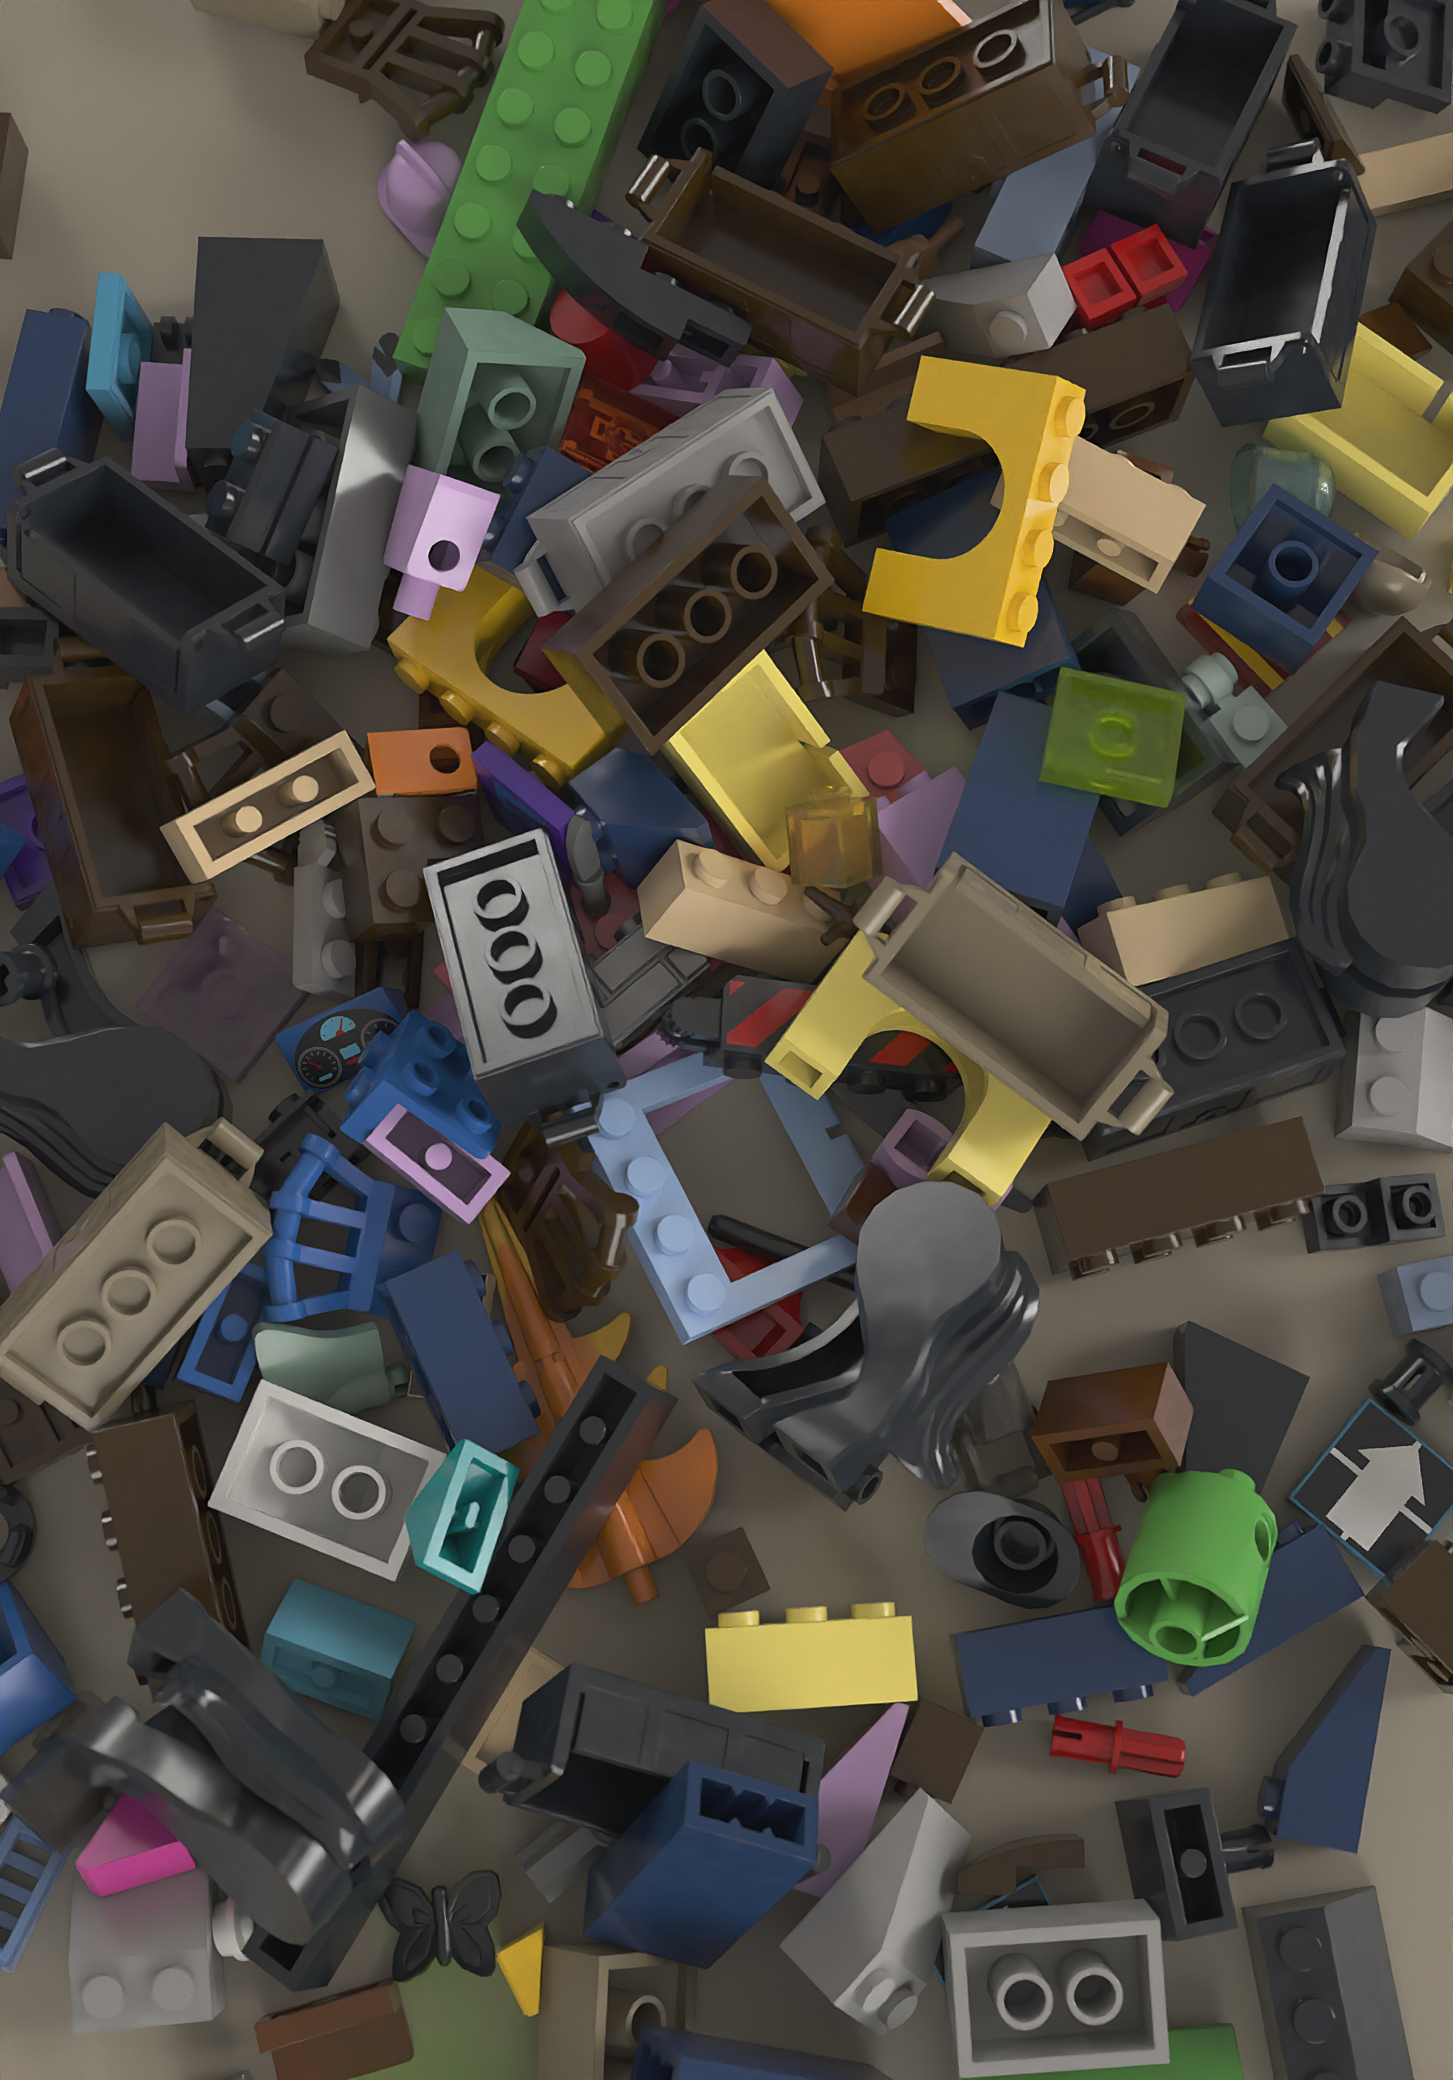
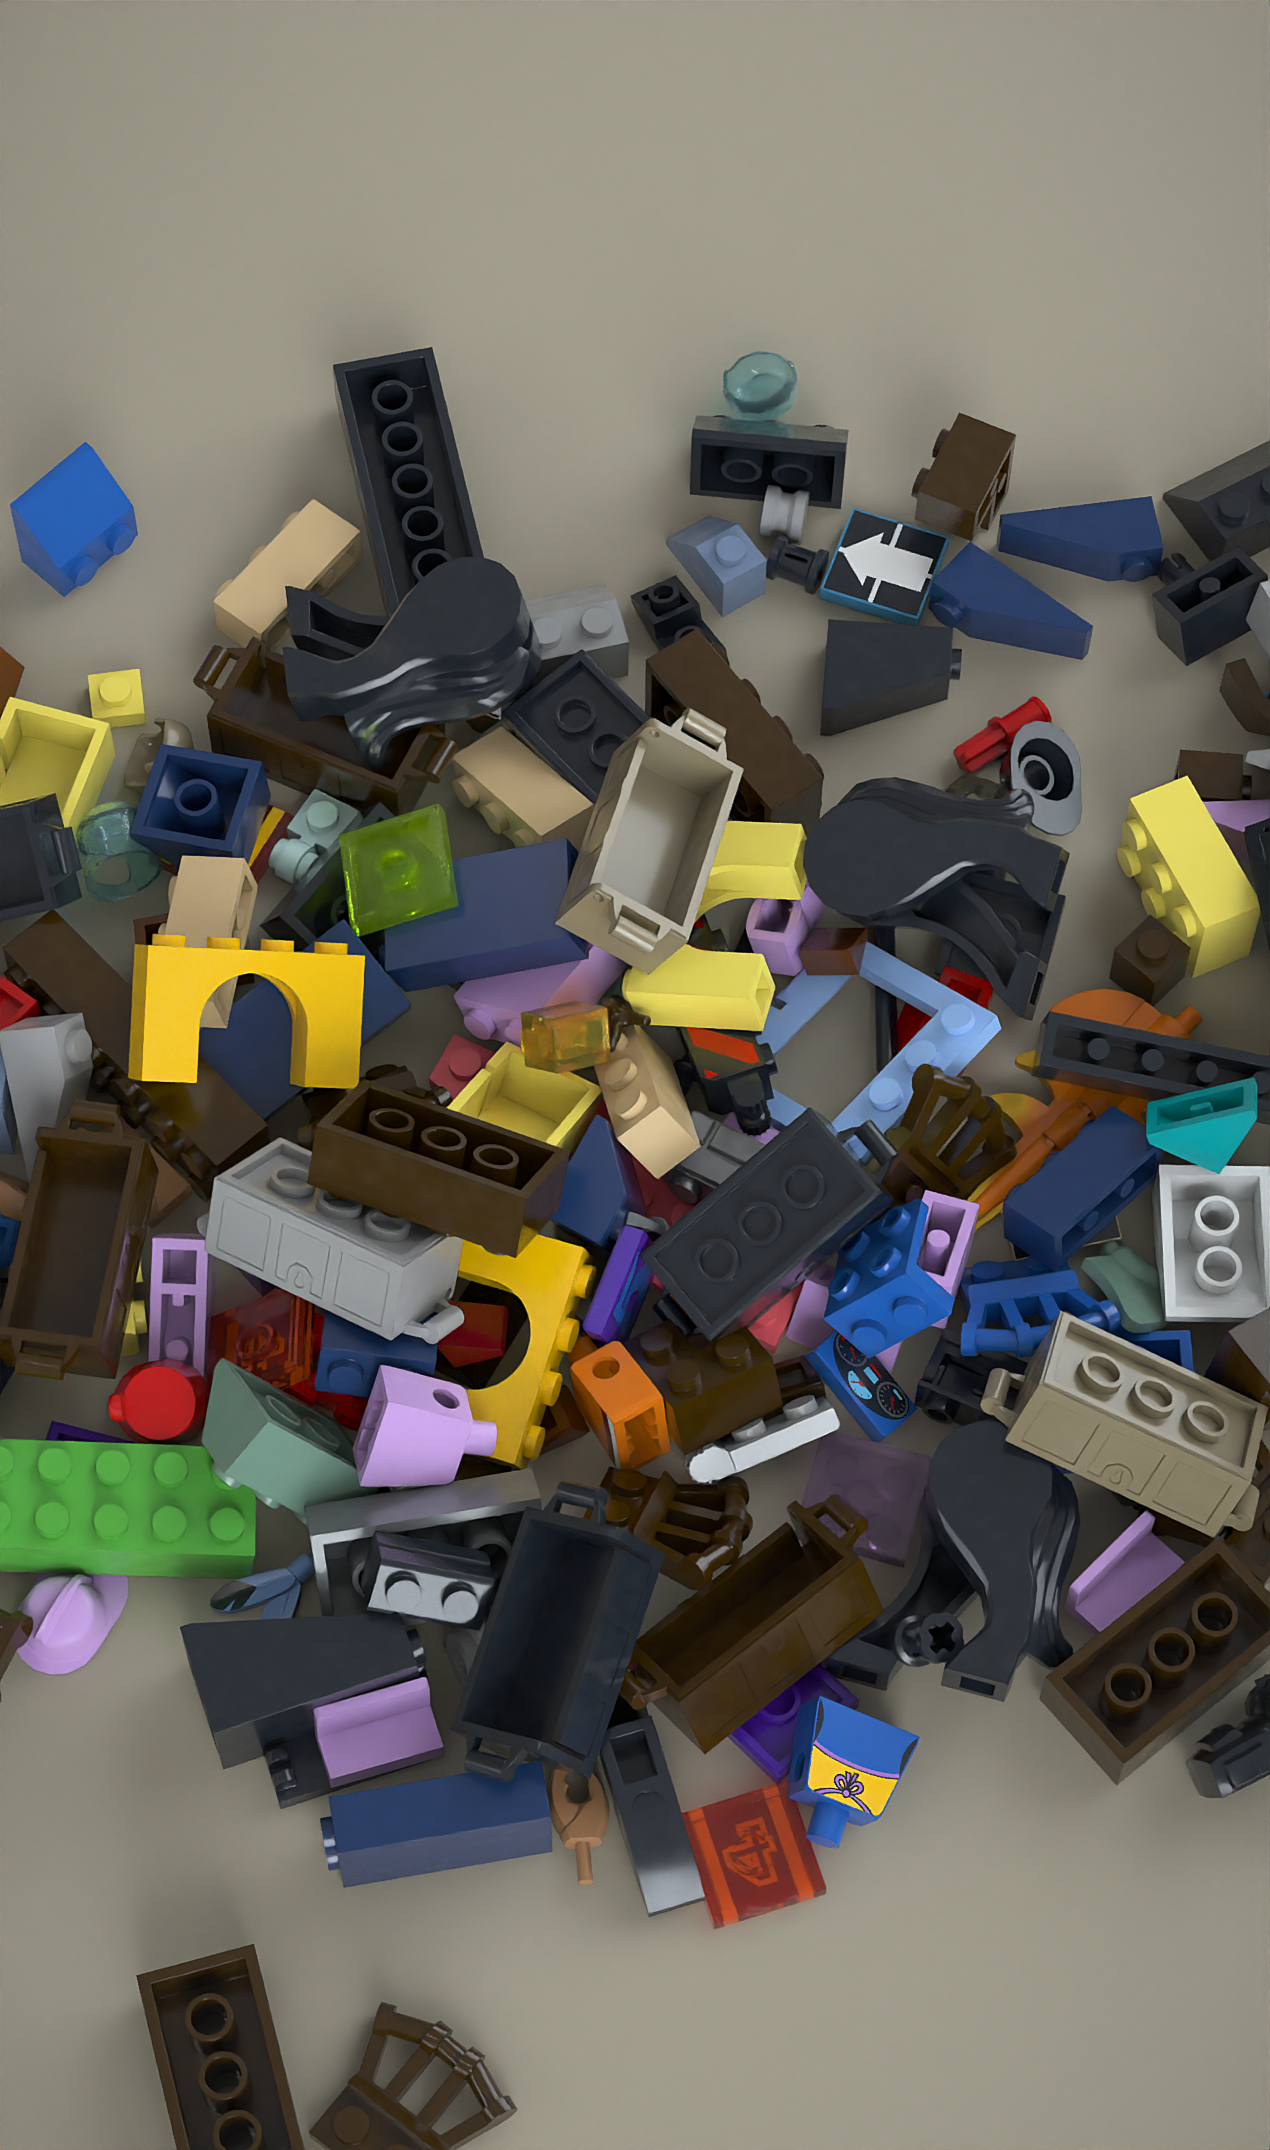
camera: 110 degrees left, 15 degrees down
dark azure tile [86,272,153,442] -> none
tan brick [159,730,376,885] -> none
black slope [516,189,754,368] -> none
dark blue brick [949,1604,1169,1727] -> none
reddish brown brick [1031,1362,1194,1503] -> none
red axle [1049,1714,1186,1778] -> none
bright green cylinder [1114,1469,1278,1667] -> none

